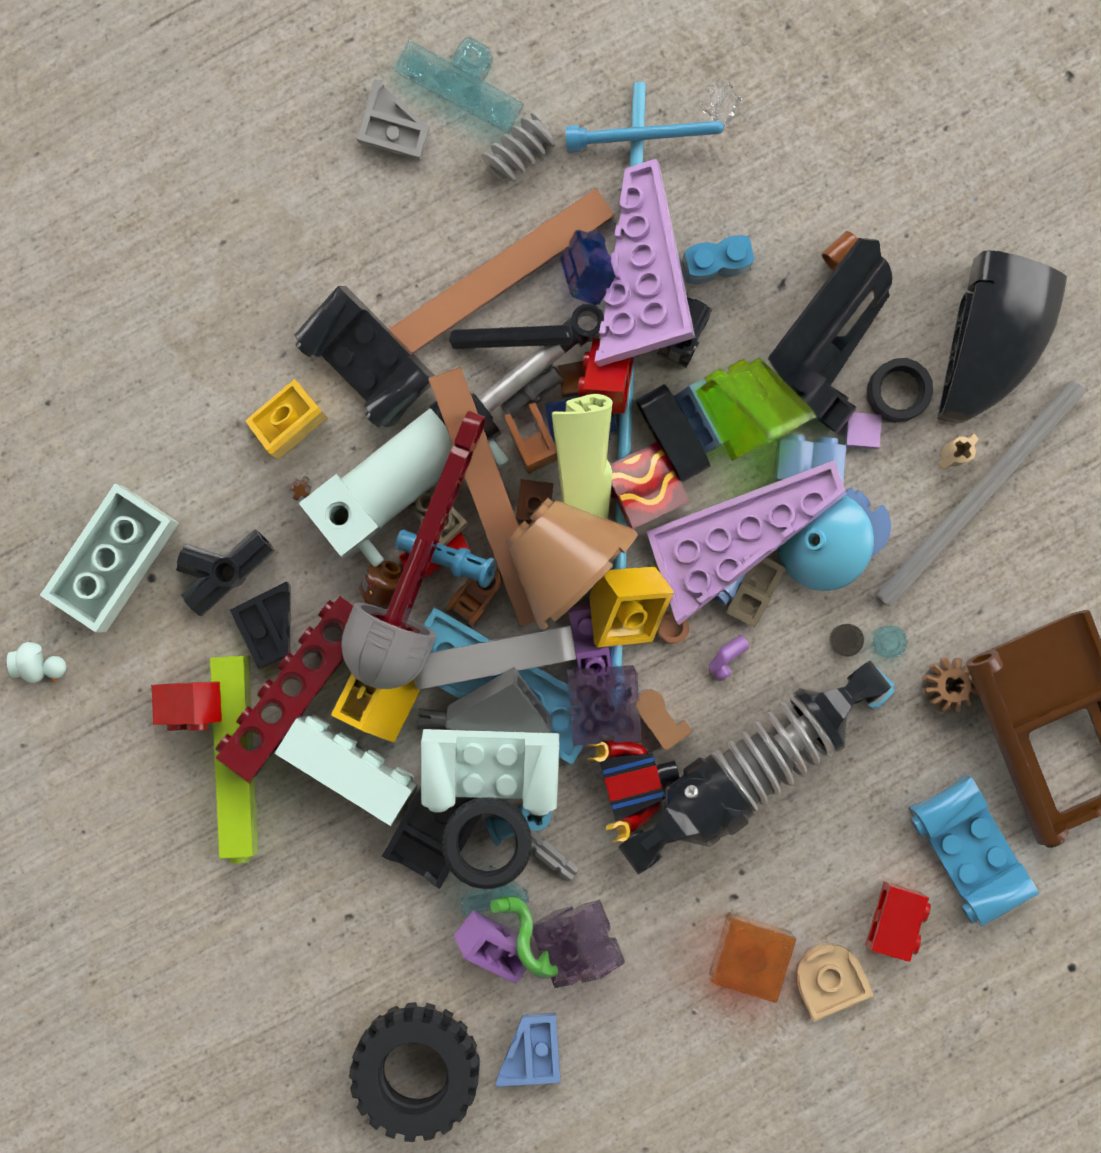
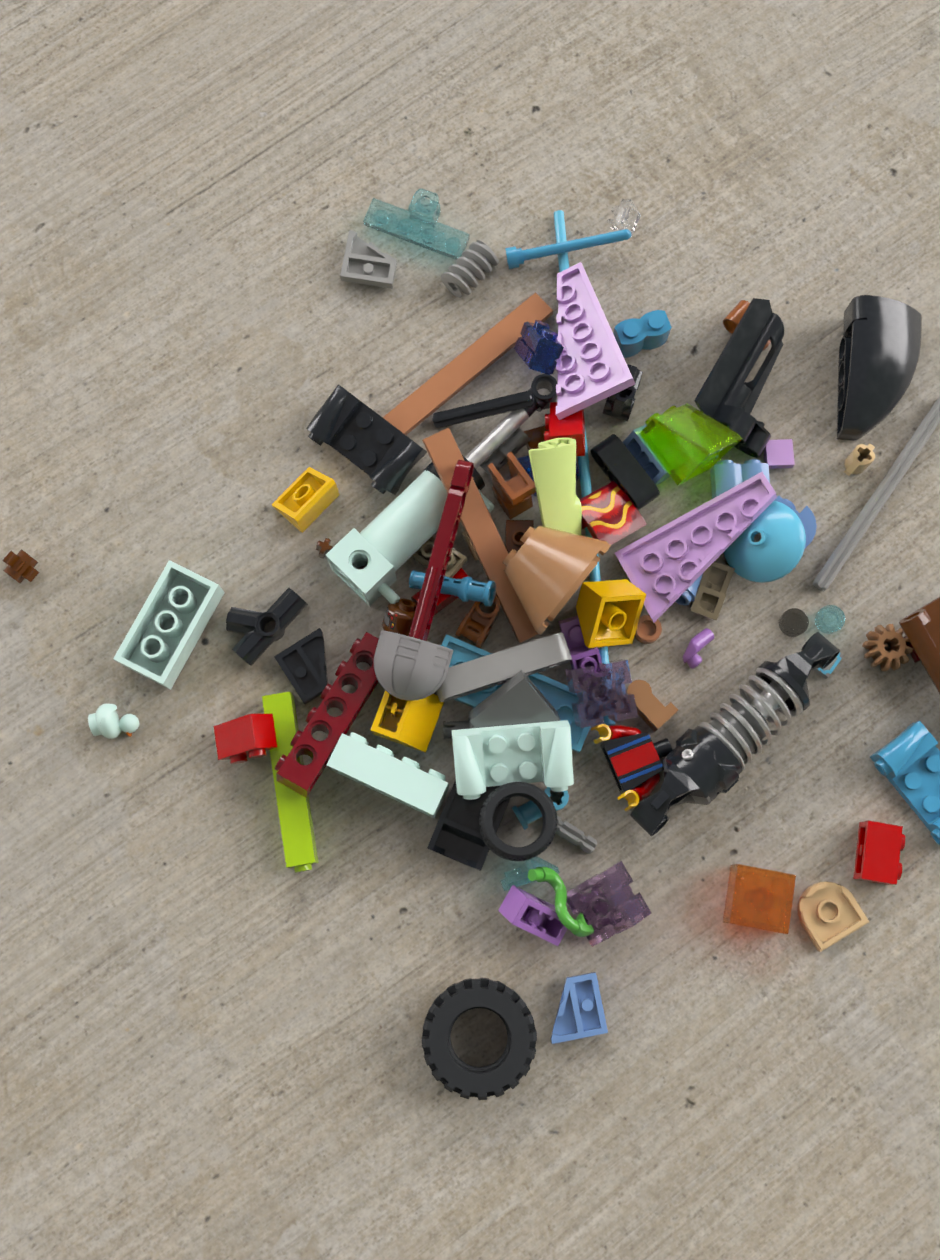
camera: 10 degrees left, 10 degrees down
black tyre [867,358,933,423] -> none

